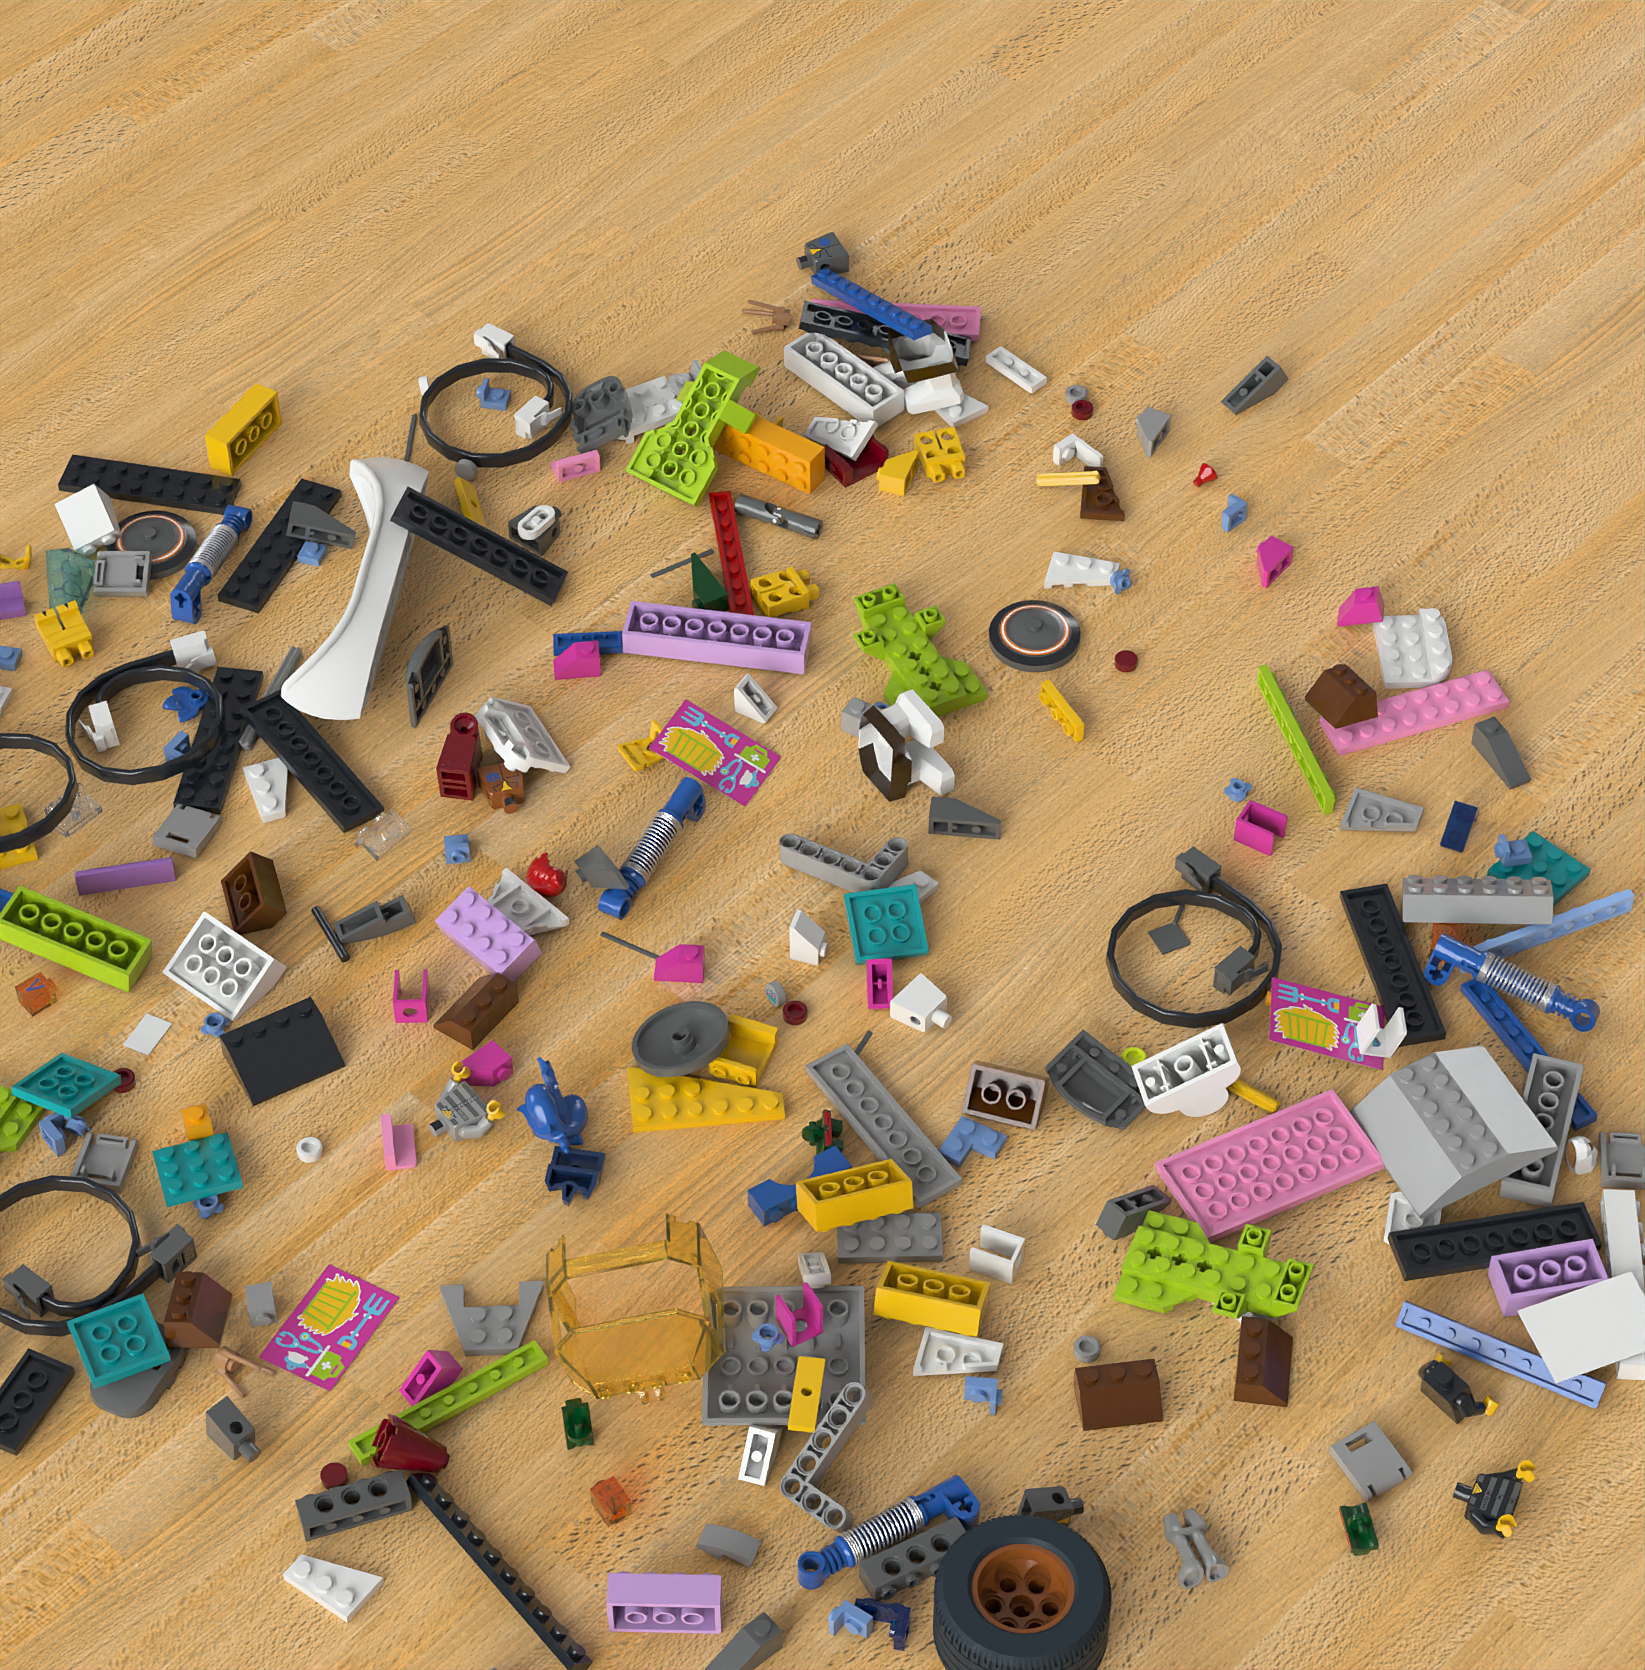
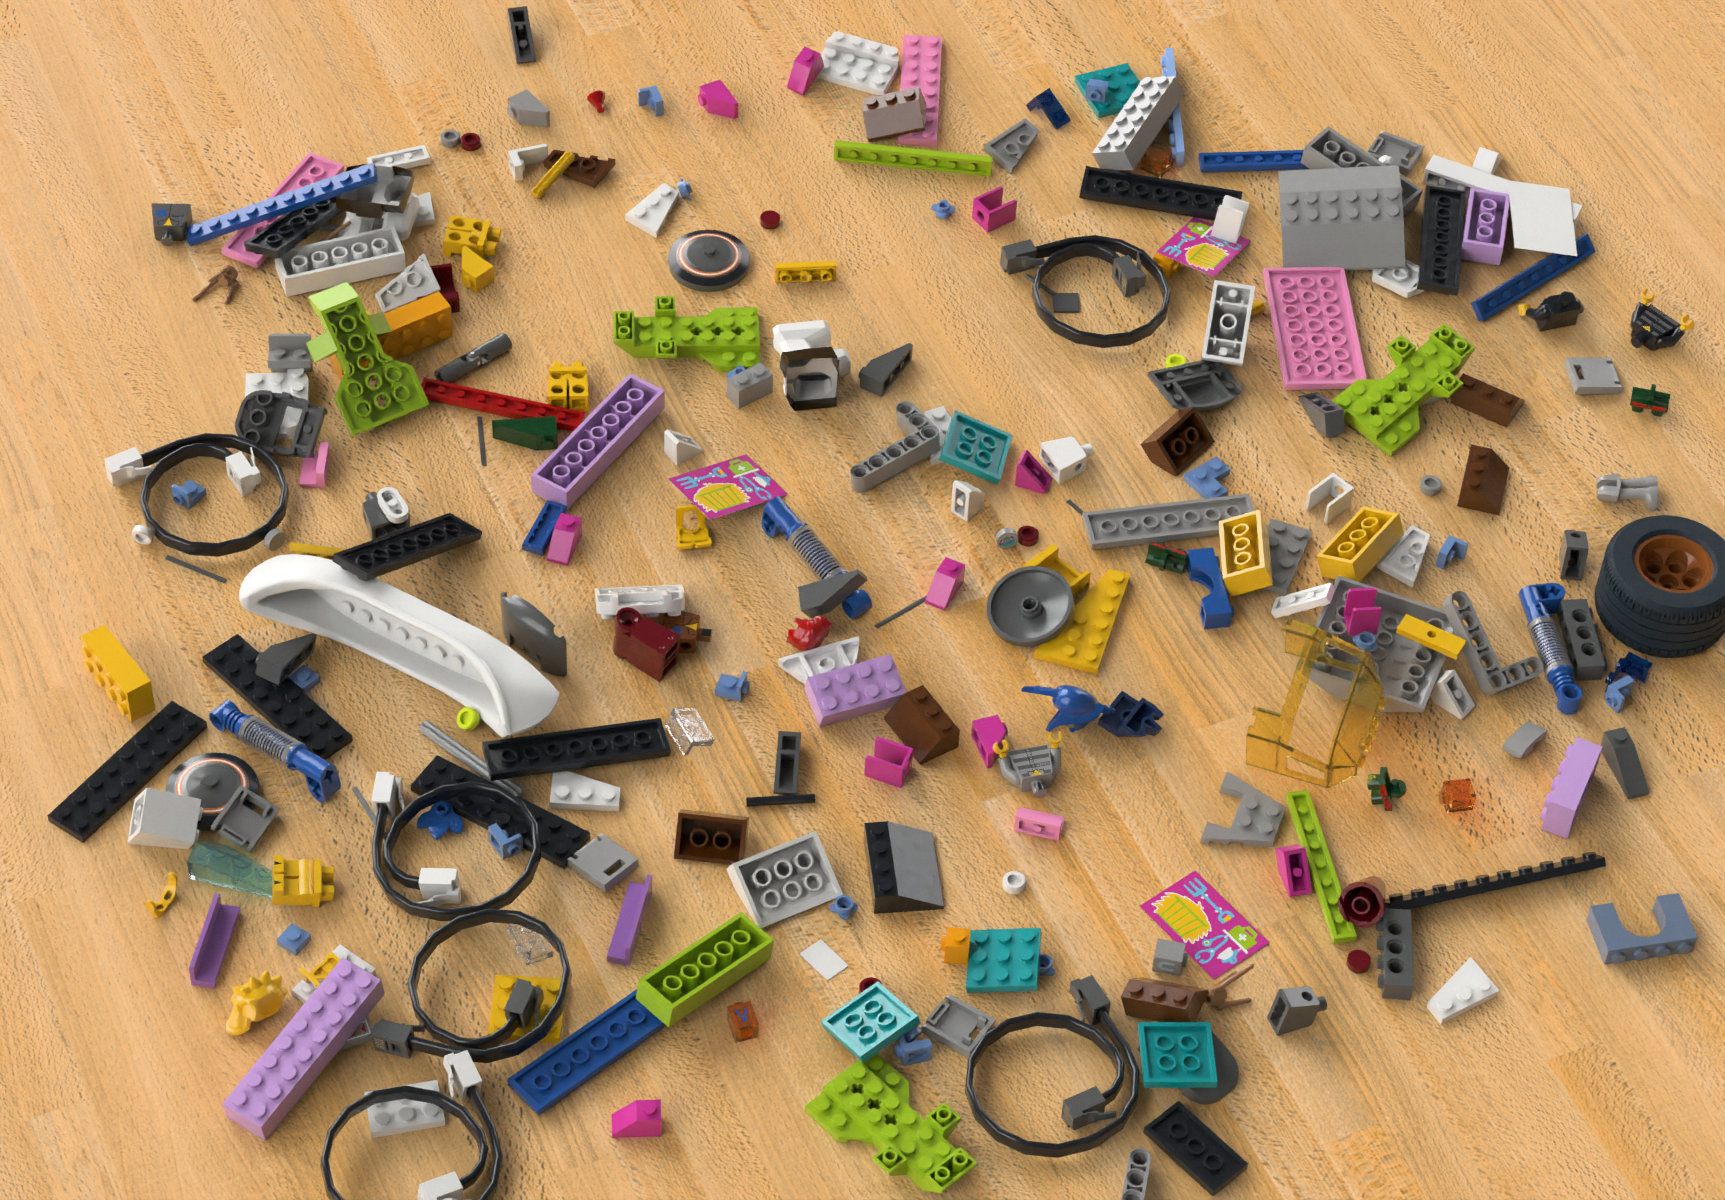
camera: 70 degrees left, 0 degrees up
blue piece [1424,933,1600,1032] -> none
dark grey slope [1471,716,1531,790] -> none

